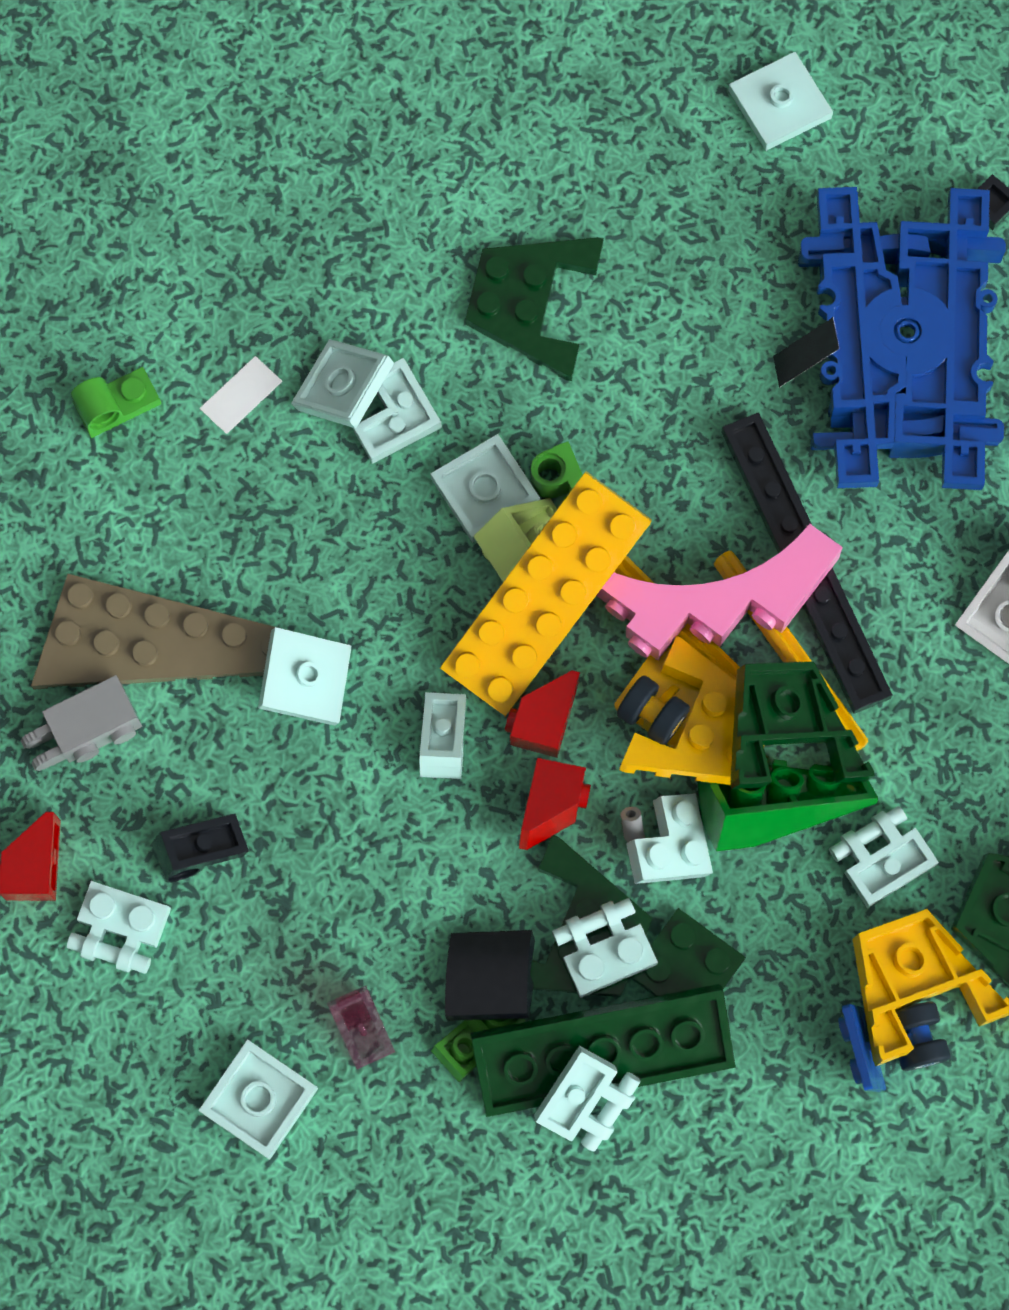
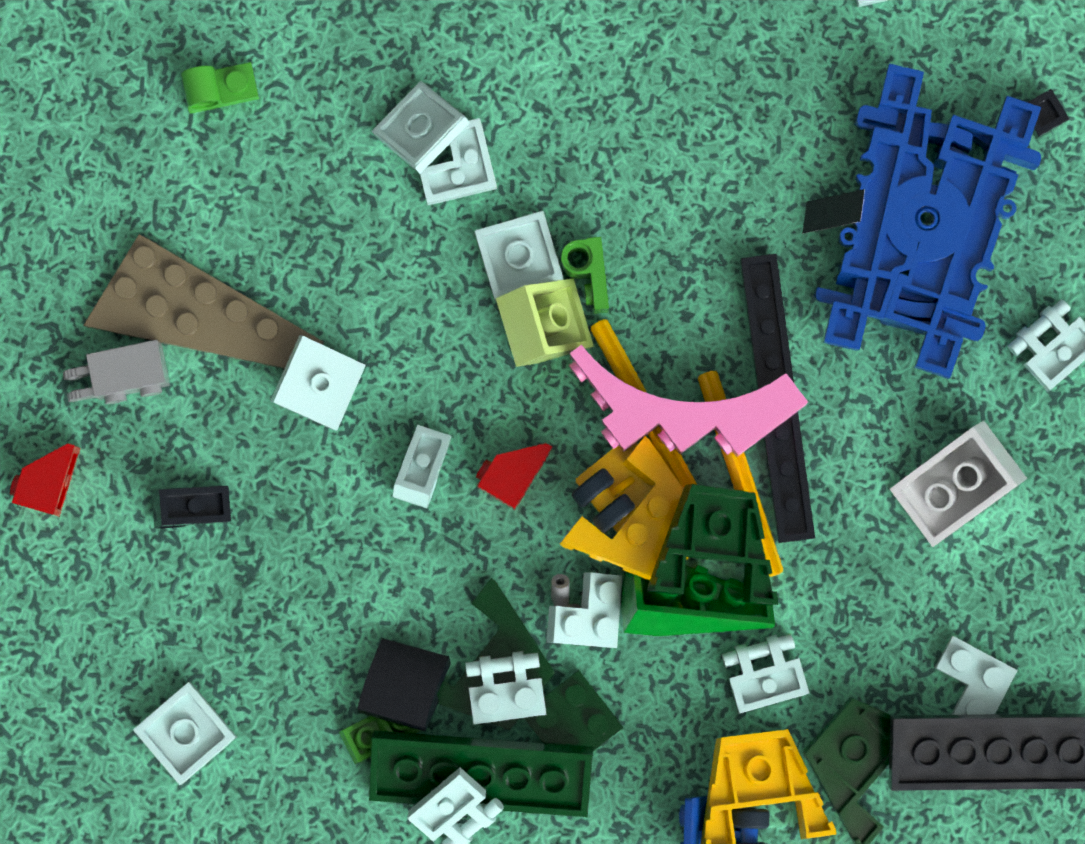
camera: 15 degrees right, 10 degrees up
light aqua plate [67,881,171,974] -> none
white sticker [199,356,283,434] -> none
clear pink slope [327,985,395,1069] -> none
yellow plate [440,471,652,716] -> none
dark green wing [465,237,604,381] -> none
red slope [519,758,591,850] -> none

